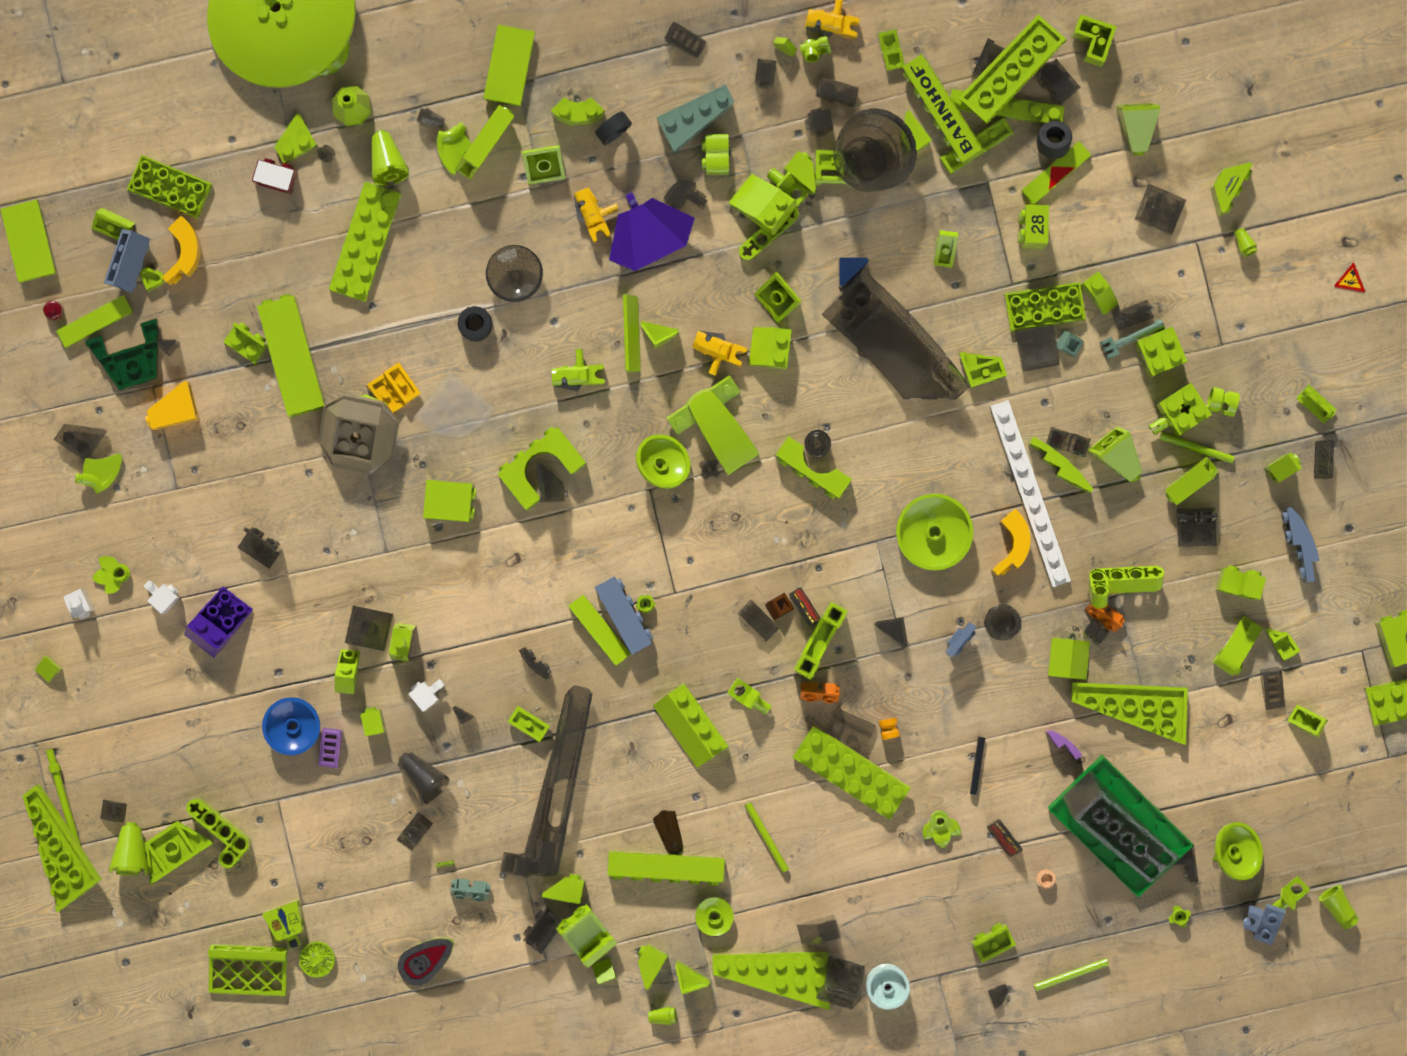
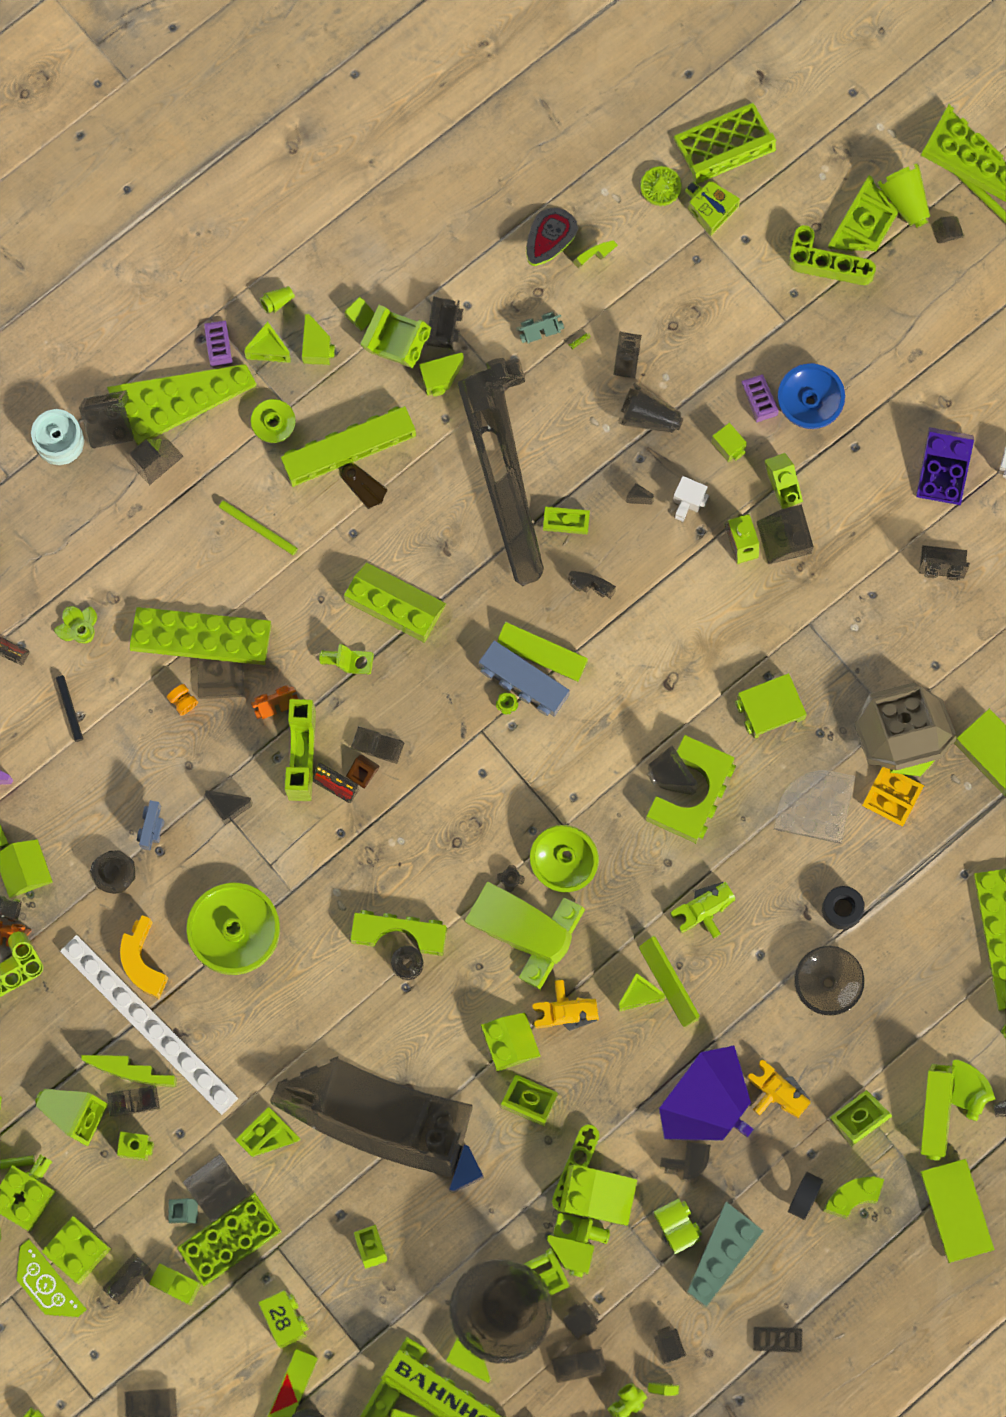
camera: 155 degrees right, 10 degrees down
sand green hinge [1100,319,1165,360] -> none
none -> lime sticker [17,1239,87,1317]
none -> lime brick [117,1132,154,1161]
none -> medium lavender slope [204,320,233,367]
none -> lime slope [573,240,618,268]

